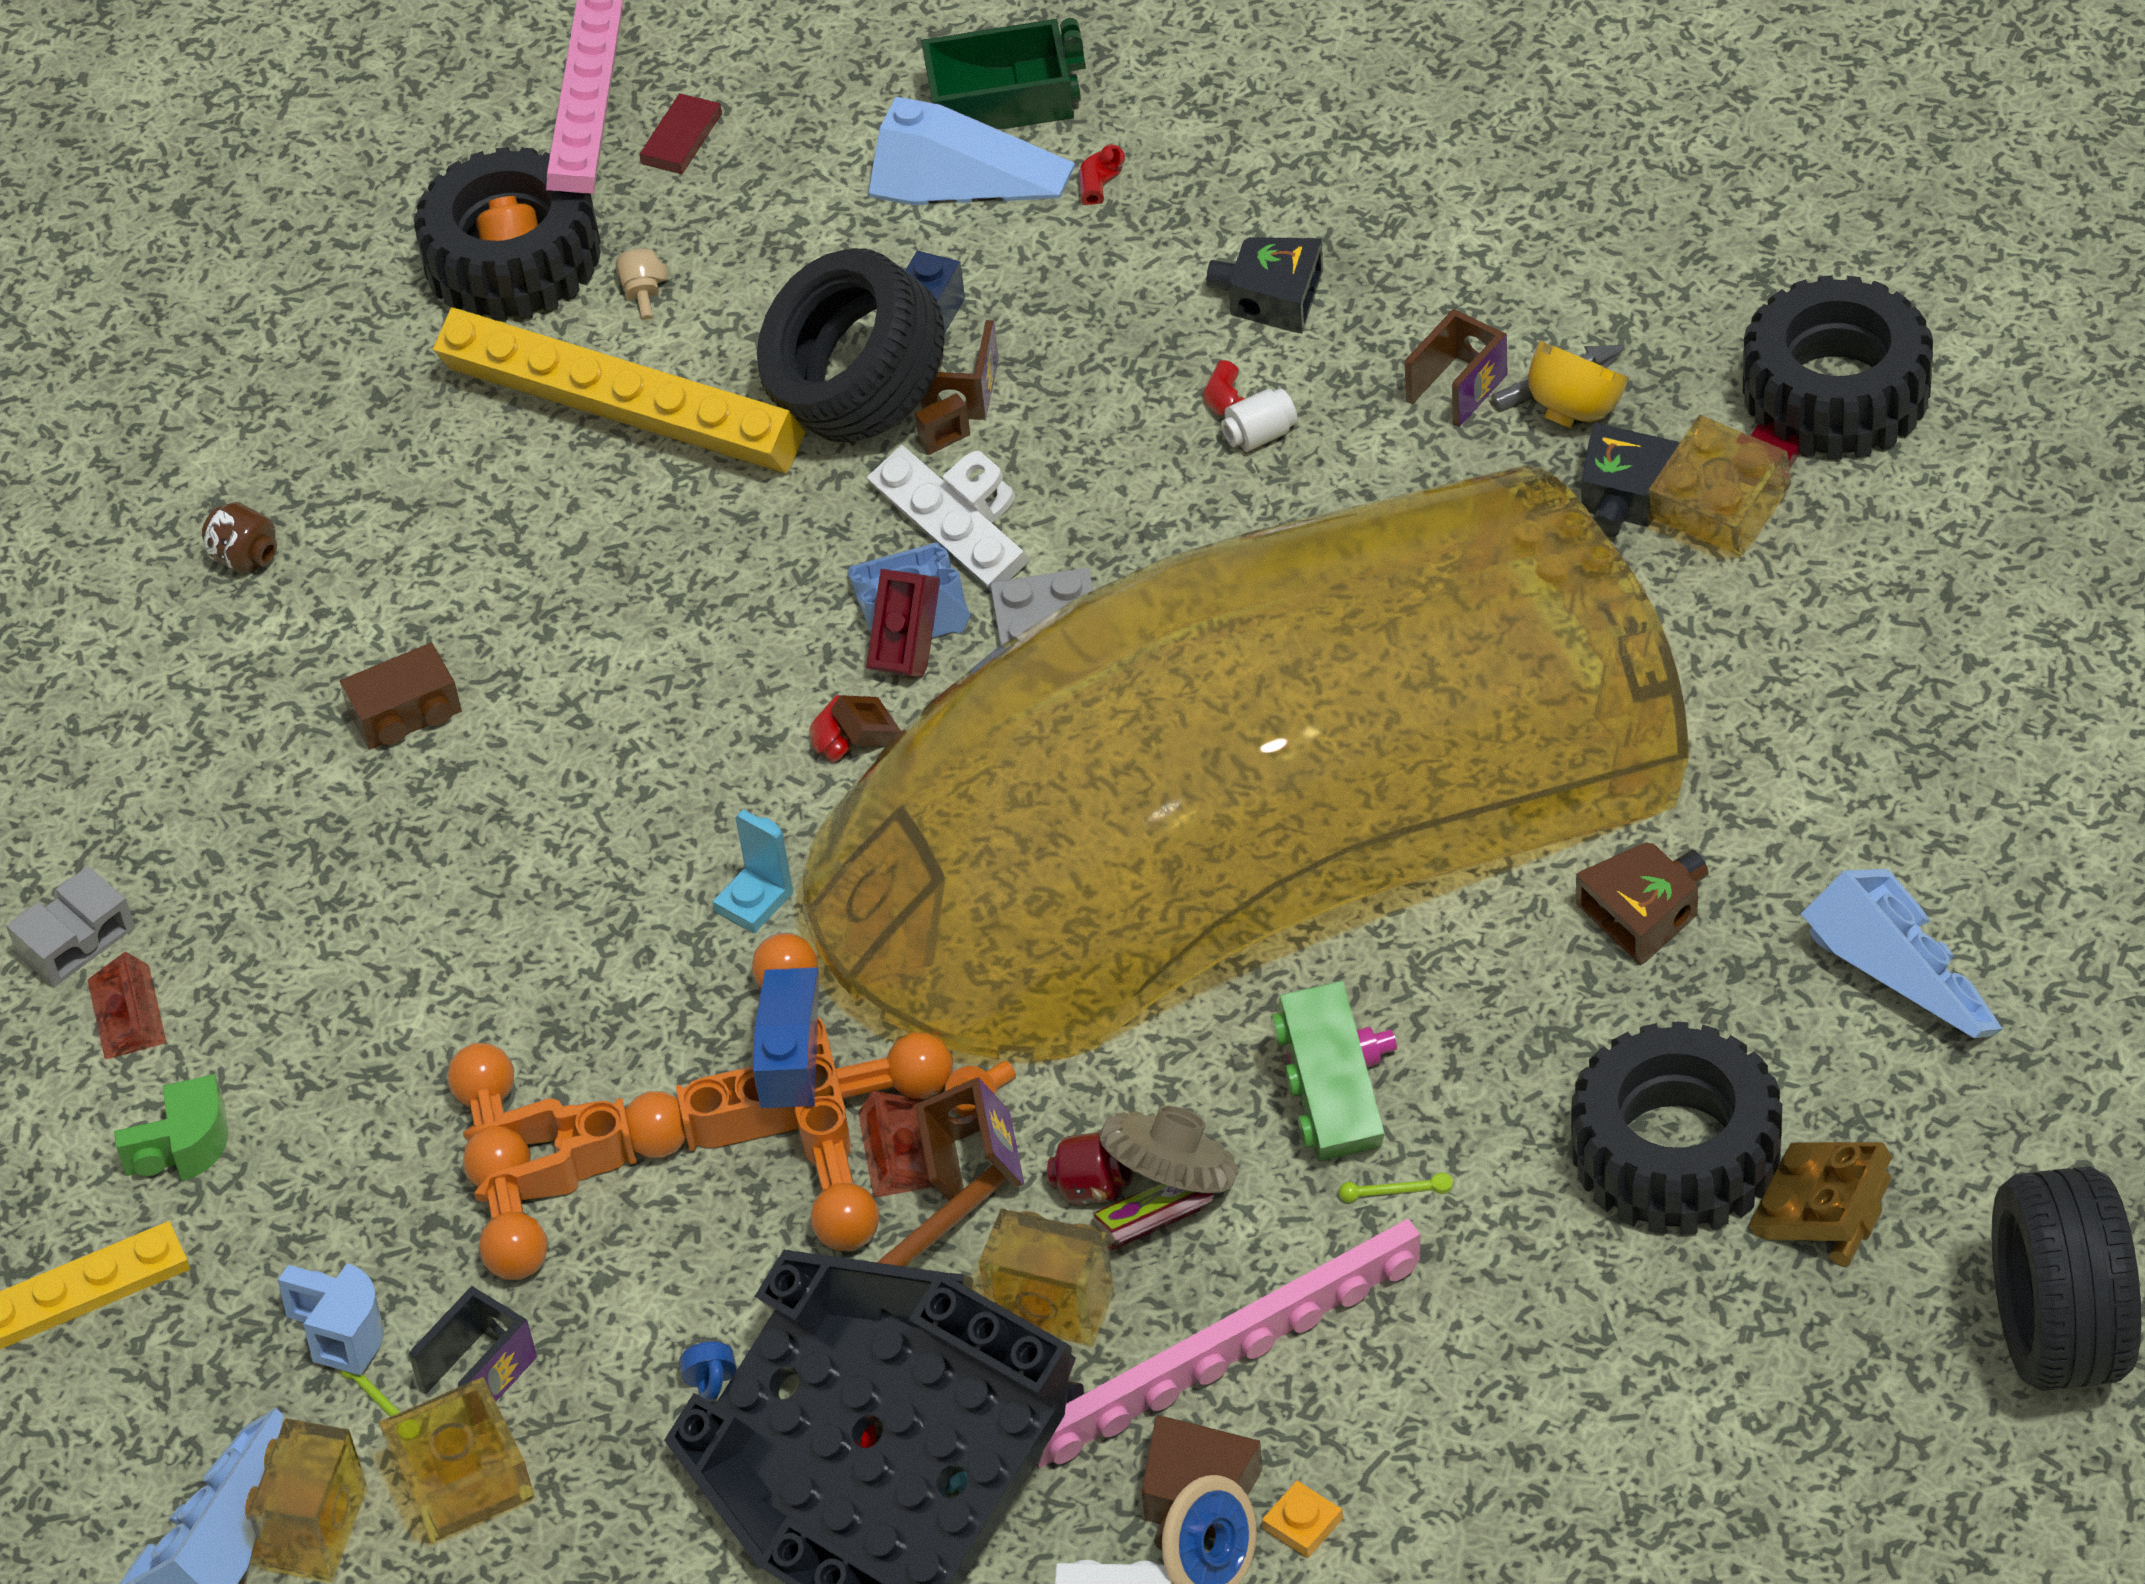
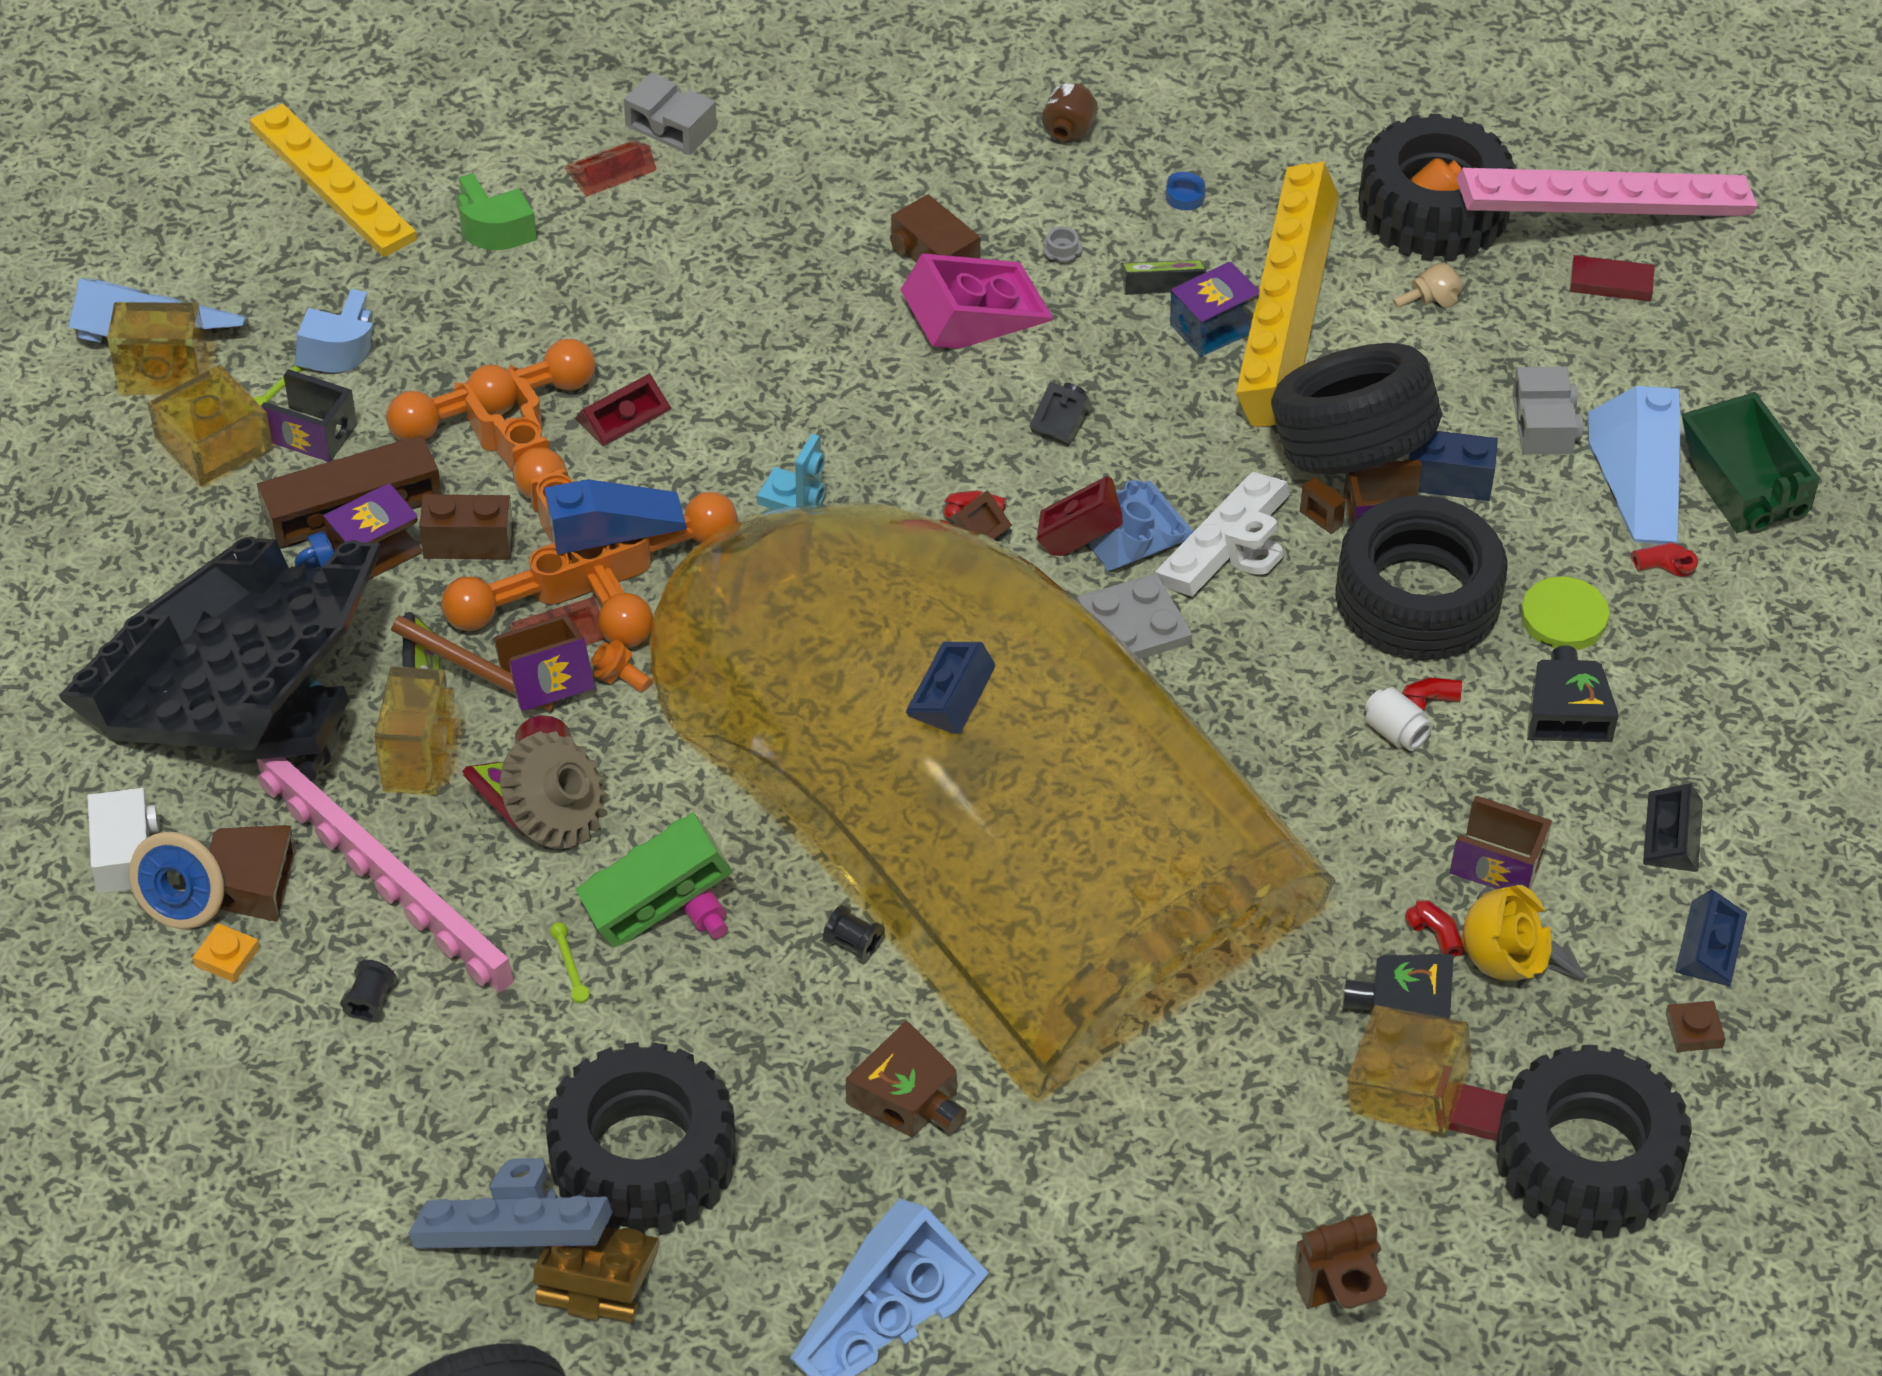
camera: 70 degrees right, 0 degrees up
none -> reddish brown brick [257,435,441,547]
none -> piece [323,484,422,580]
none -> black bush [340,960,397,1023]
none -> sand blue plate [408,1158,613,1248]
none -> reddish brown brick [419,494,513,560]
none -> dark red slope [575,373,672,446]
none -> black bush [823,905,885,963]
none -> dark pink slope [900,253,1053,348]
none -> dark blue slope [905,642,995,734]
none -> black bracket [1029,382,1093,446]
none -> light grey plate [1043,226,1082,263]
none -> black slope [1120,260,1207,295]
none -> blue tile [1166,172,1206,211]
none -> piece [1170,262,1260,357]
none -> reddish brown piece [1295,1213,1387,1309]
none -> black tyre [1335,495,1508,660]
none -> red arm [1405,900,1465,957]
none -> light grey brick [1512,367,1583,455]
none -> lime tile [1520,576,1610,650]
none -> black slope [1643,783,1703,872]
none -> reddish brown plate [1665,1001,1726,1052]
none -> dark blue slope [1675,889,1747,986]

